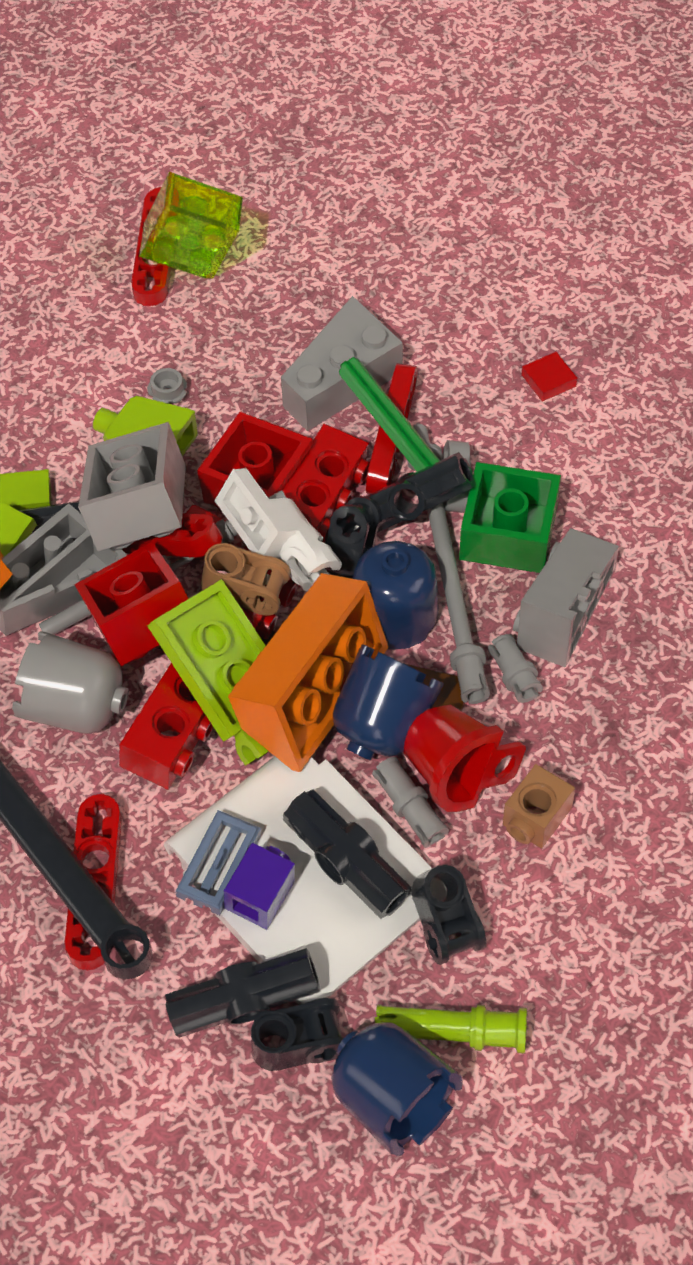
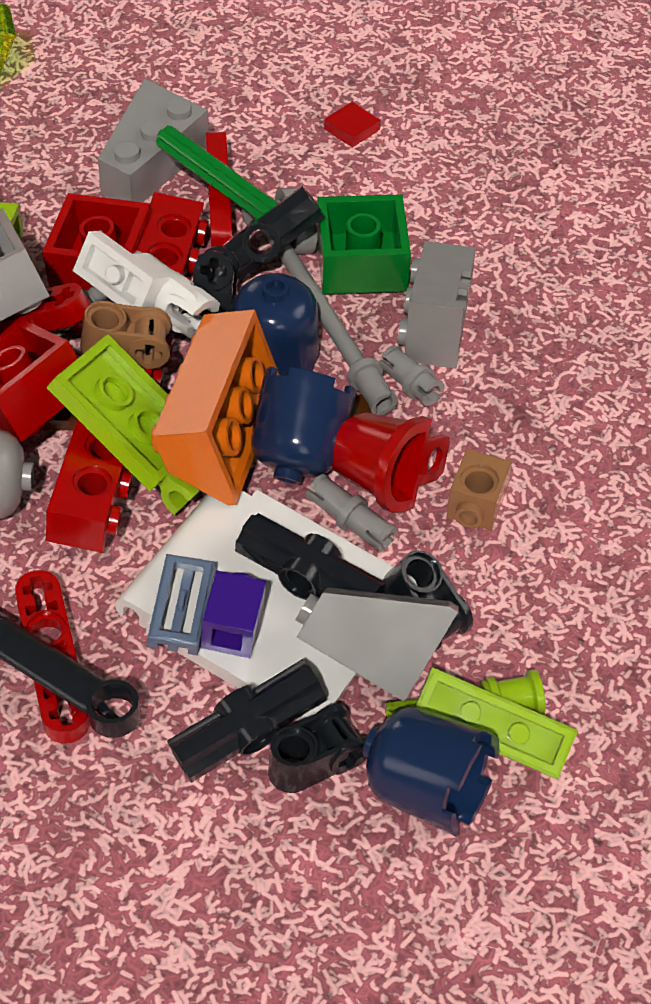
camera: 20 degrees left, 5 degrees down
none -> light grey slope [295,587,459,702]
none -> lime tile [415,667,578,779]

